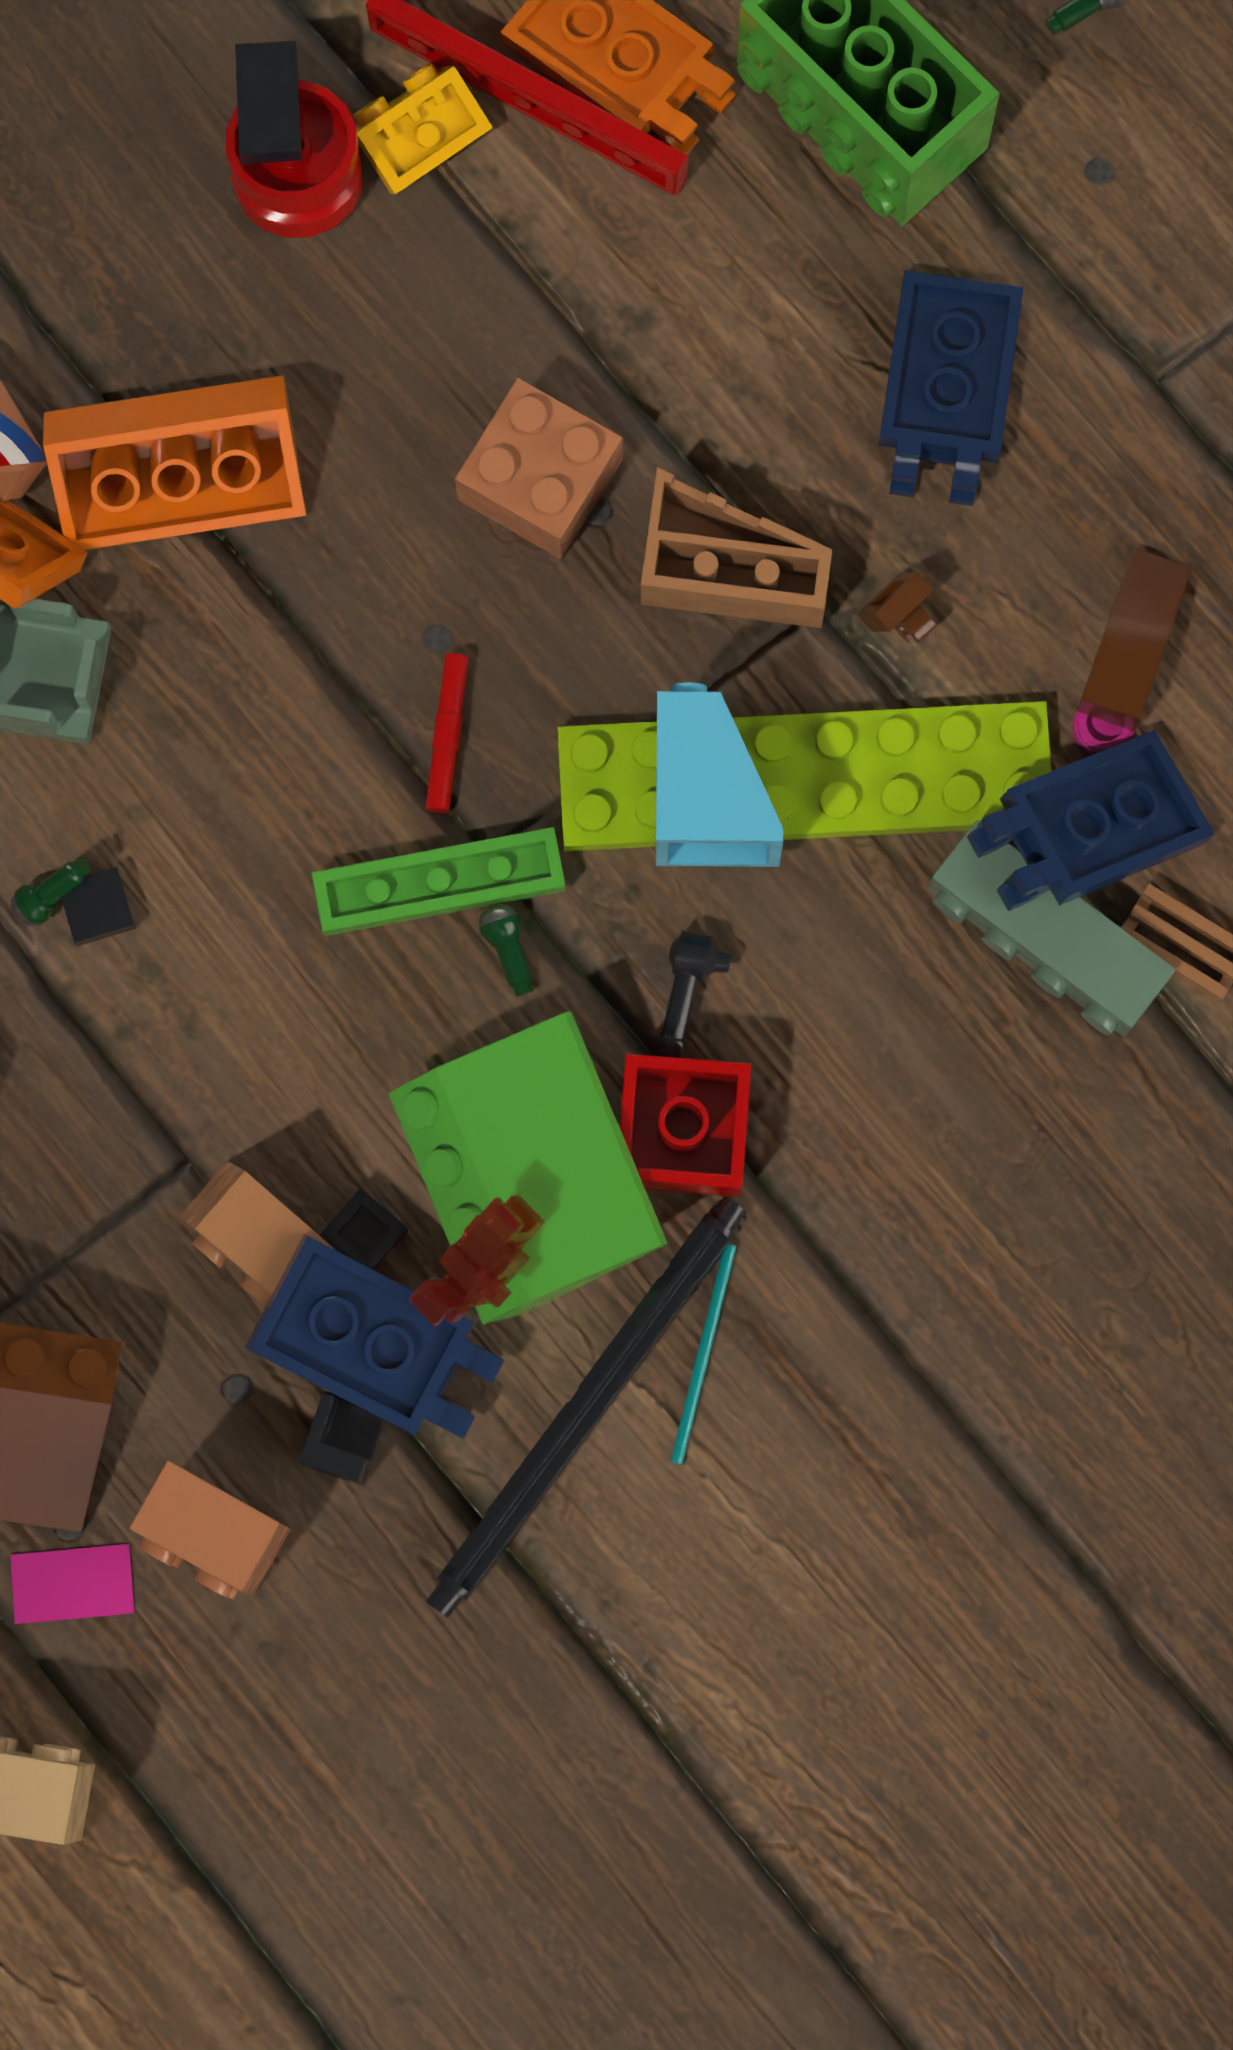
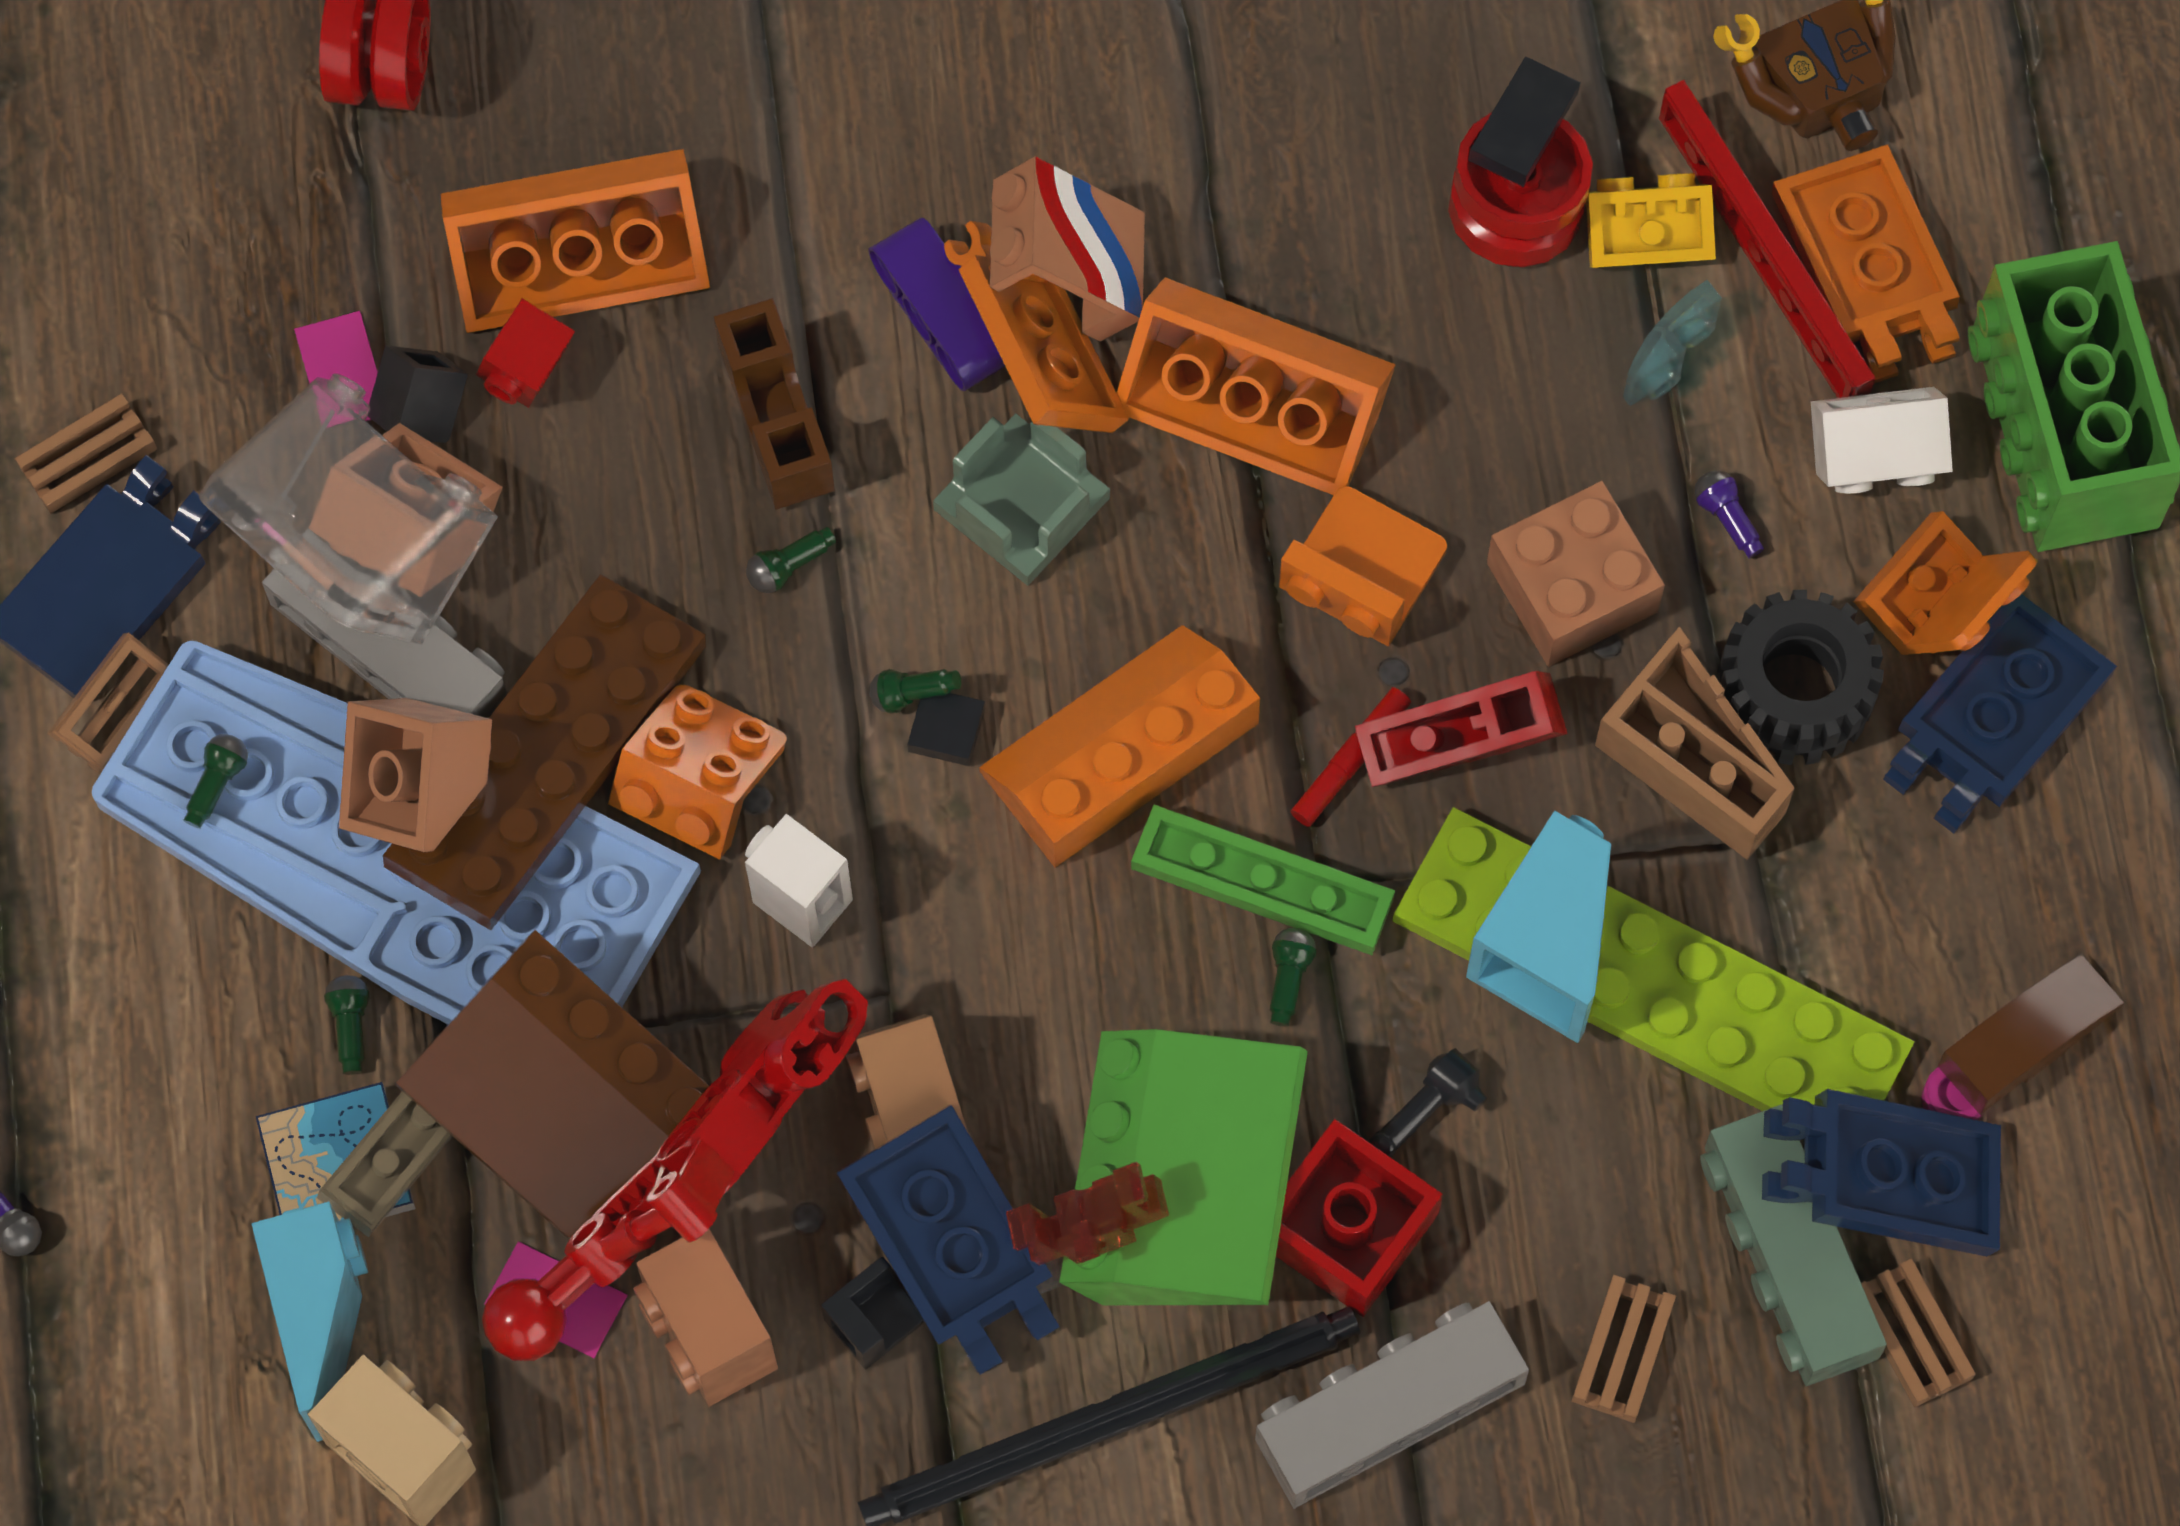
camera: 30 degrees right, 10 degrees down
black tile [320,1188,408,1270] -> none
teal axle [670,1244,737,1465] -> none
reddish brown tile [857,572,936,643] -> none
none -> red piece [482,979,868,1361]
none -> white brick [745,814,853,948]
none -> orange slope [979,625,1260,868]
none -> light grey brick [1255,1301,1529,1509]
none -> orange bracket [1279,486,1447,647]
none -> red slope [1355,671,1568,787]
none -> medium nougat tile [1571,1275,1676,1423]
none -> clear light blue slope [1623,280,1722,406]
none -> dark purple piece [1695,470,1764,559]
none -> black tyre [1717,590,1884,765]
none -> white brick [1811,387,1953,494]
none -> orange bracket [1853,511,2038,655]

